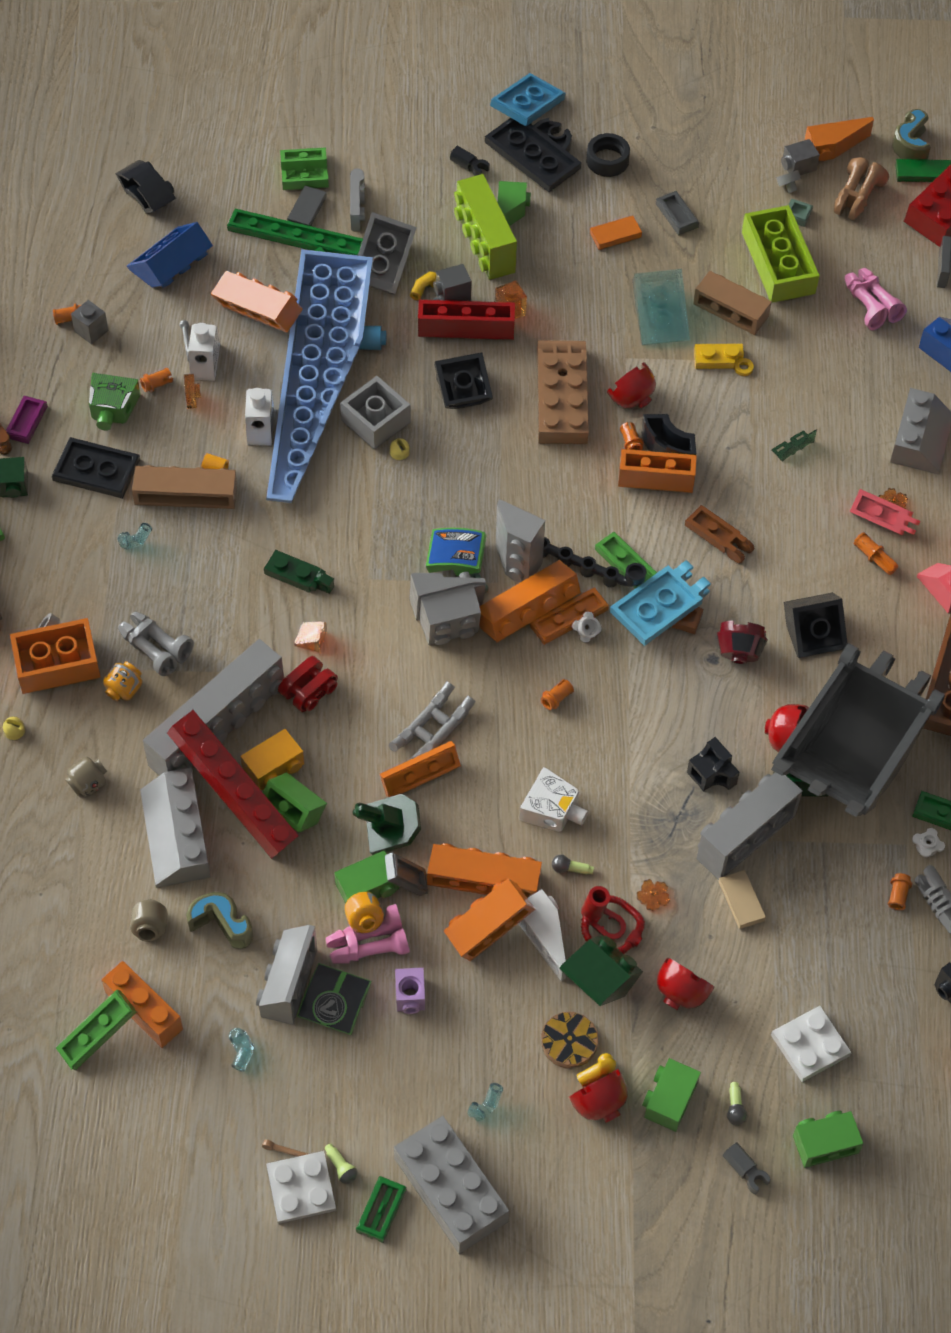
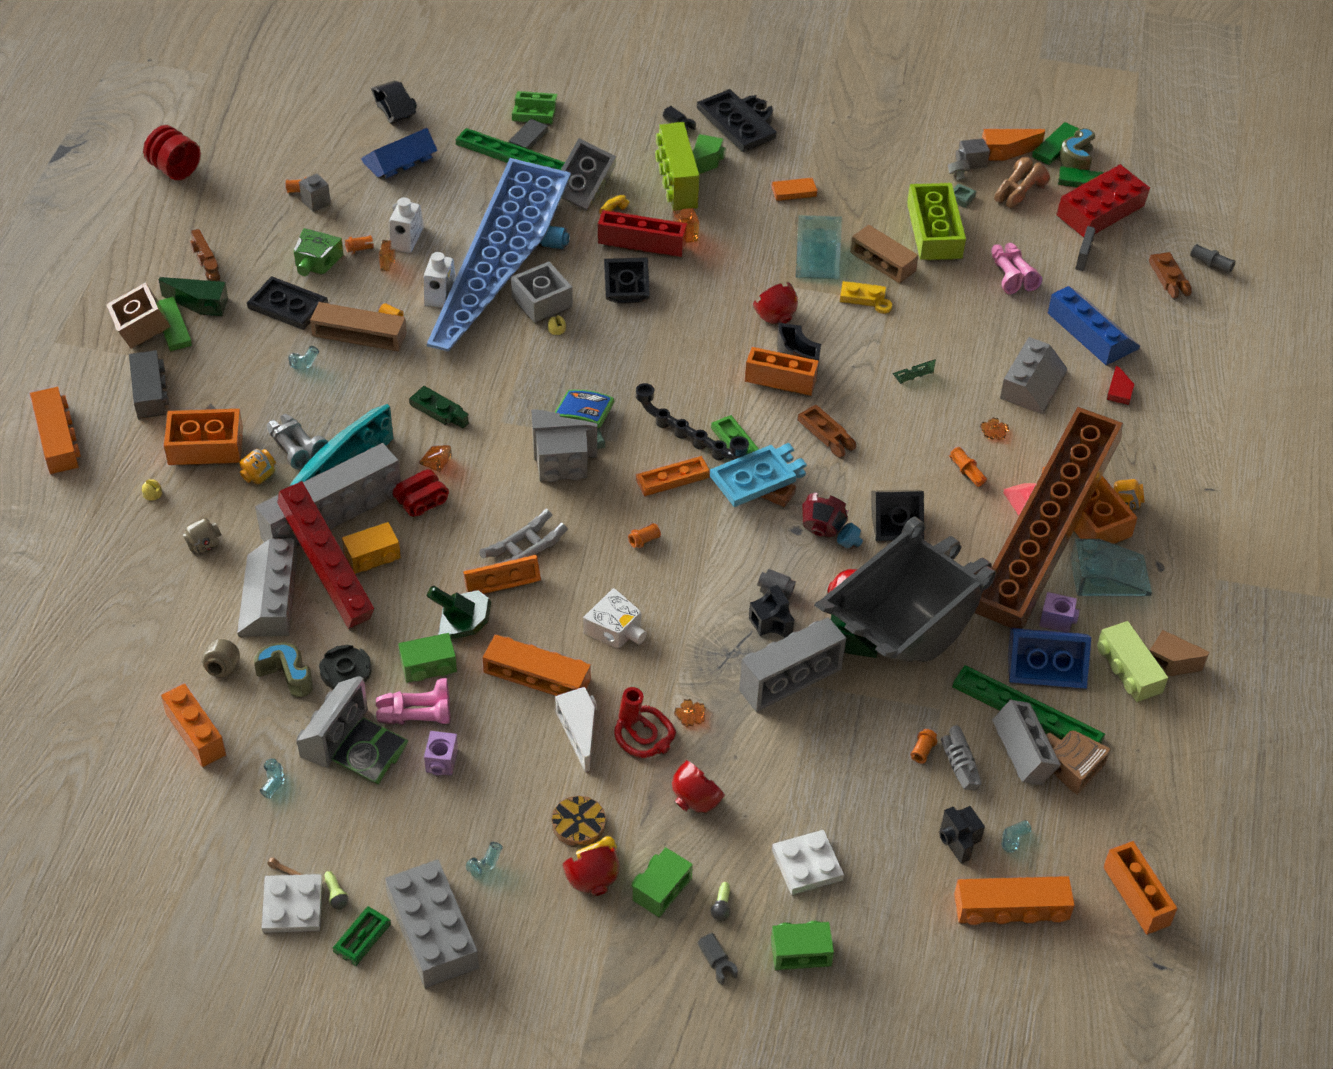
camera: 10 degrees right, 10 degrees down
magenta tile [6,395,48,444] -> none
bright green tile [56,990,137,1070] -> none
brick [211,271,303,333] -> none
bright green brick [263,772,327,833] -> none
light orange head [345,892,384,934] -> none
light grey hinge [350,168,365,231] -> none
dark grey tile [385,852,428,896] -> none
dark grey brick [433,264,472,301] -> none
orange brick [443,878,535,961] -> none
orange brick [479,560,581,642] -> none
dark azure tile [490,73,566,126] -> none
light grey slope [496,499,545,582] -> none
medium nougat hinge [537,340,589,444] -> none
piece [552,854,594,875] -> none
dark green slope [559,935,643,1006] -> none
white plate [572,612,601,642] -> none
black tyre [586,133,630,177] -> none
orange pin [620,422,644,451] -> none
dark grey tile [656,191,699,236] -> none
tan tile [719,870,766,929] -> none
coral hinge [850,489,921,535] -> none
white plate [912,828,945,857] -> none
none -> teal wedge [290,404,394,486]
none -> pearl dark grey tile [319,645,372,689]
none -> flat silver brick [757,569,796,600]
none -> dark azure tile [837,523,863,548]
none -> green tile [1032,122,1079,165]

